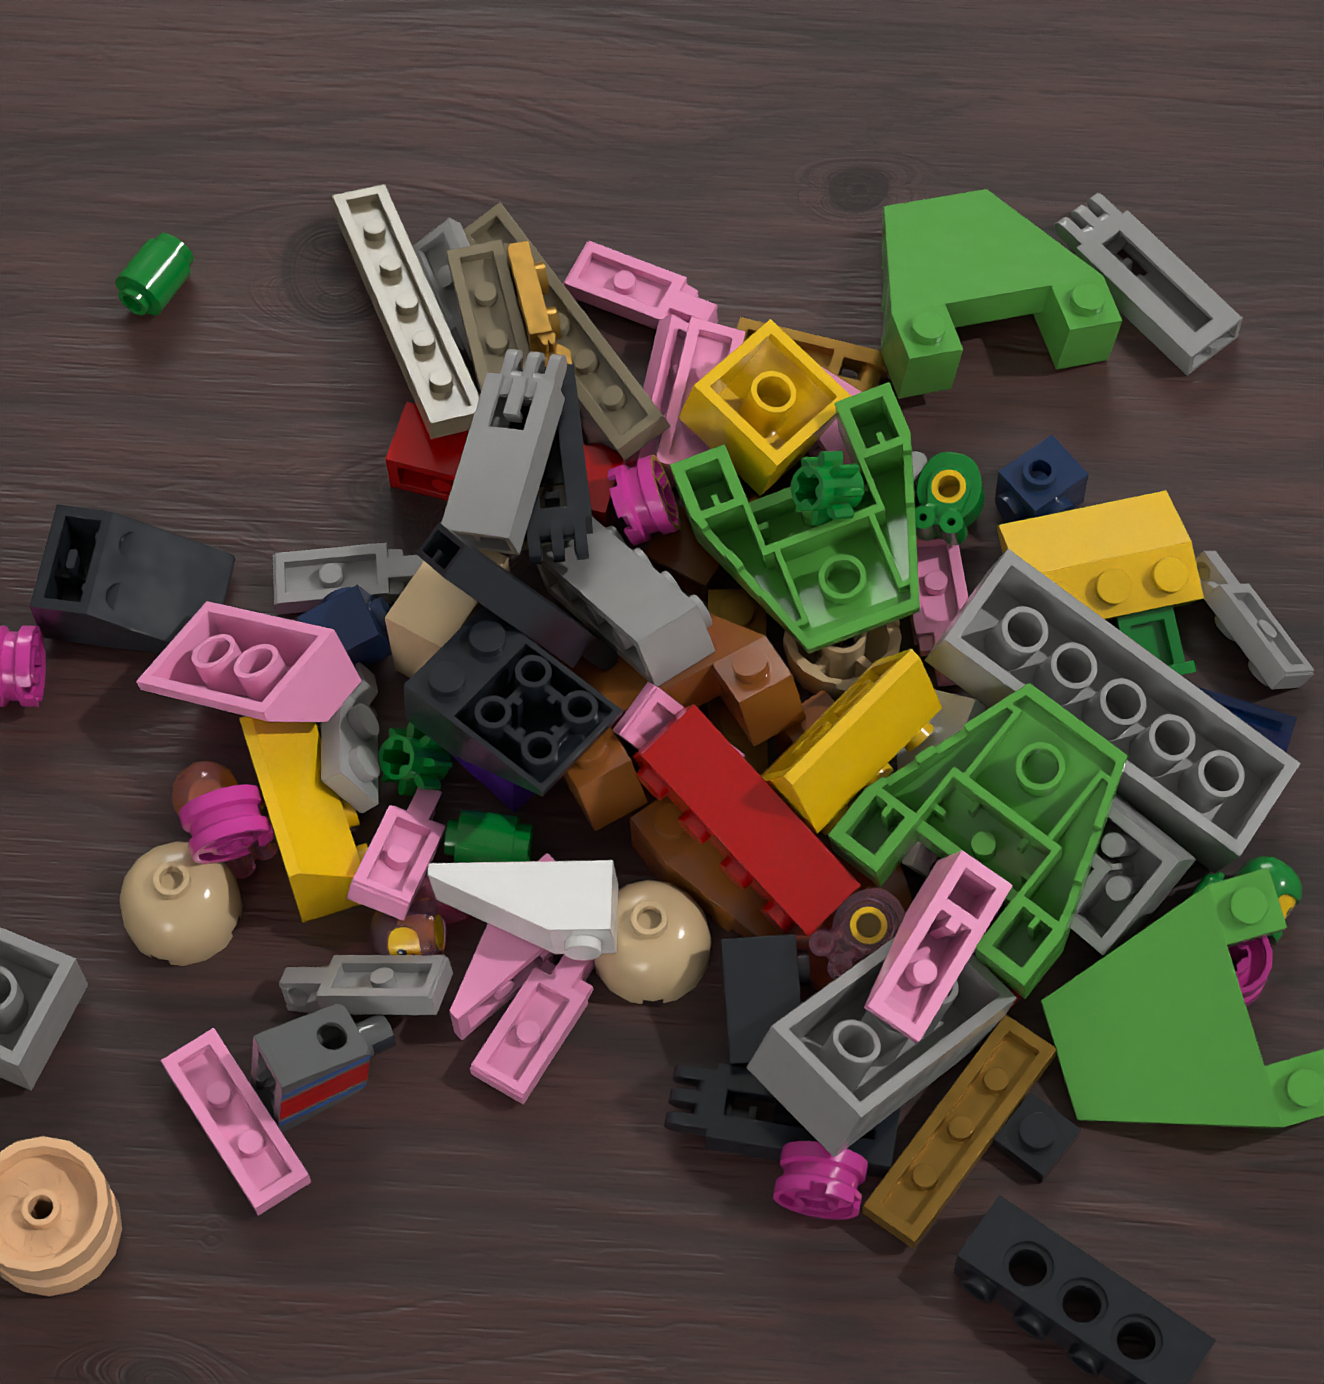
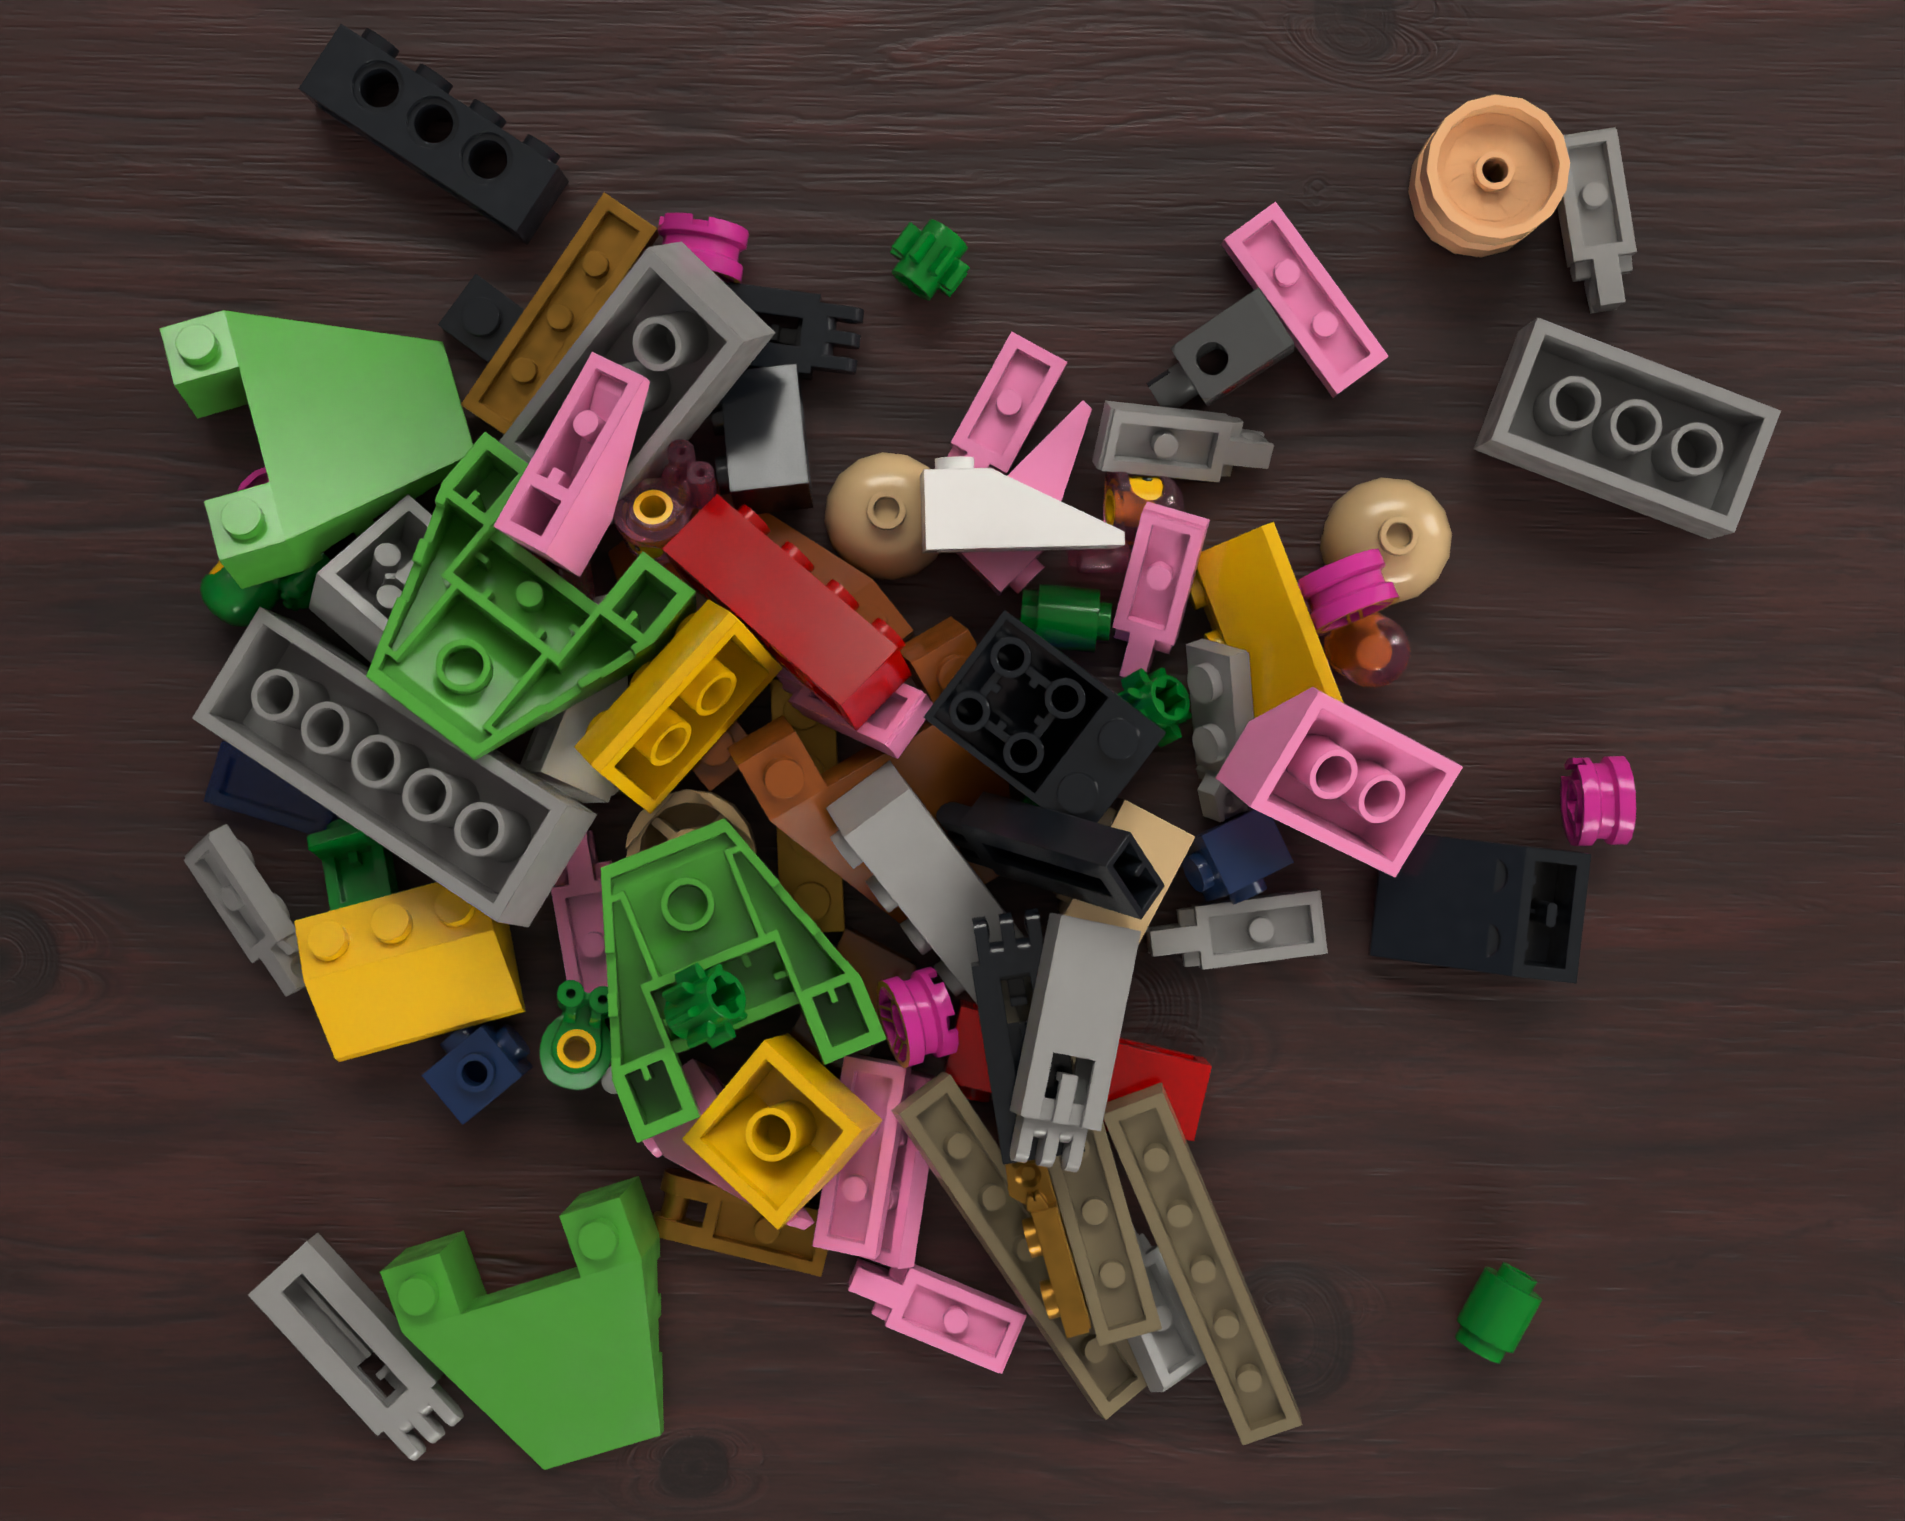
camera: 175 degrees right, 25 degrees up
none -> green gear [890,219,970,301]

